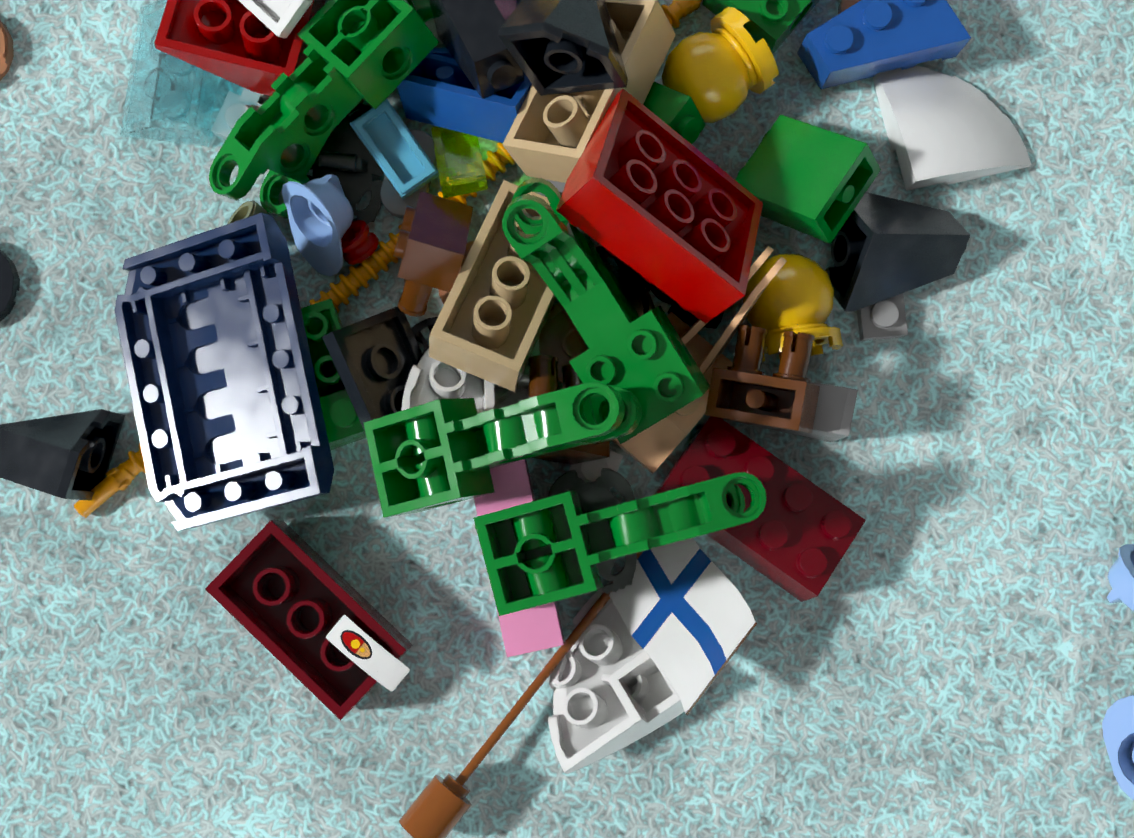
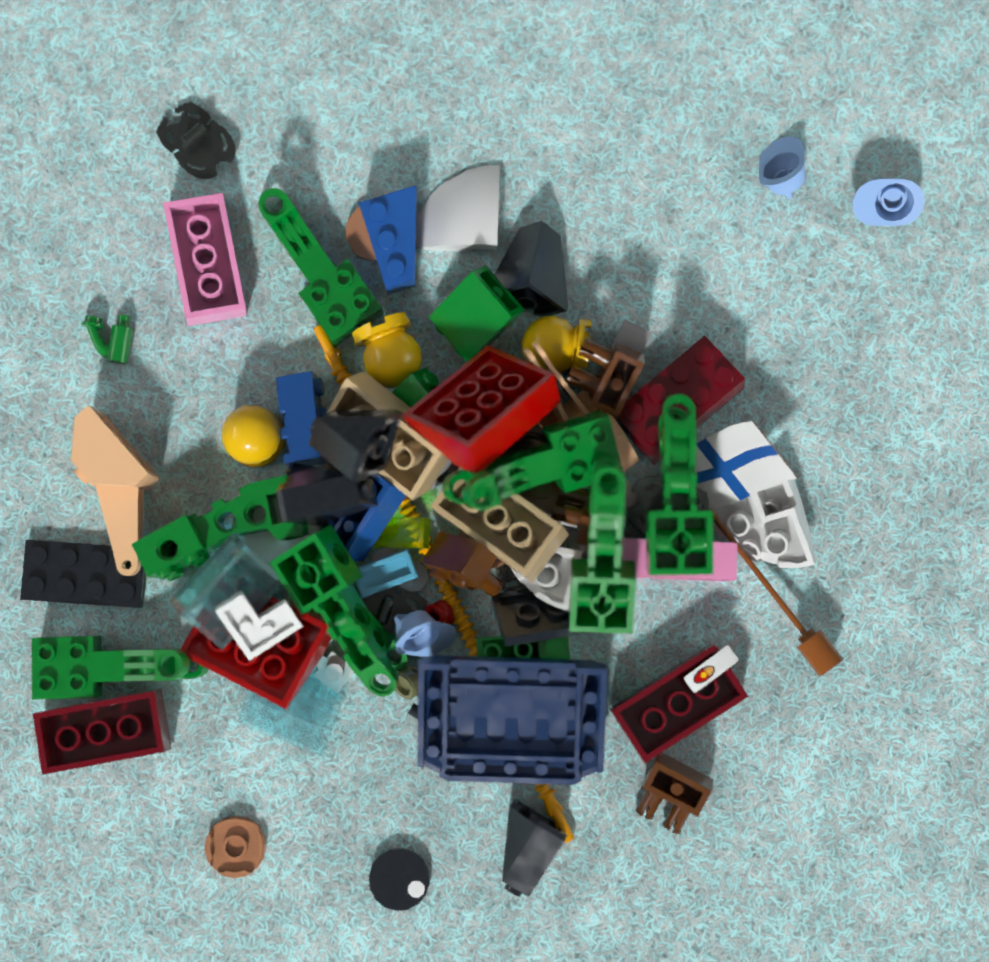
camera: 75 degrees left, 0 degrees up
light grey plate [857,293,908,341] -> none
none -> reddish brown brick [635,753,713,834]

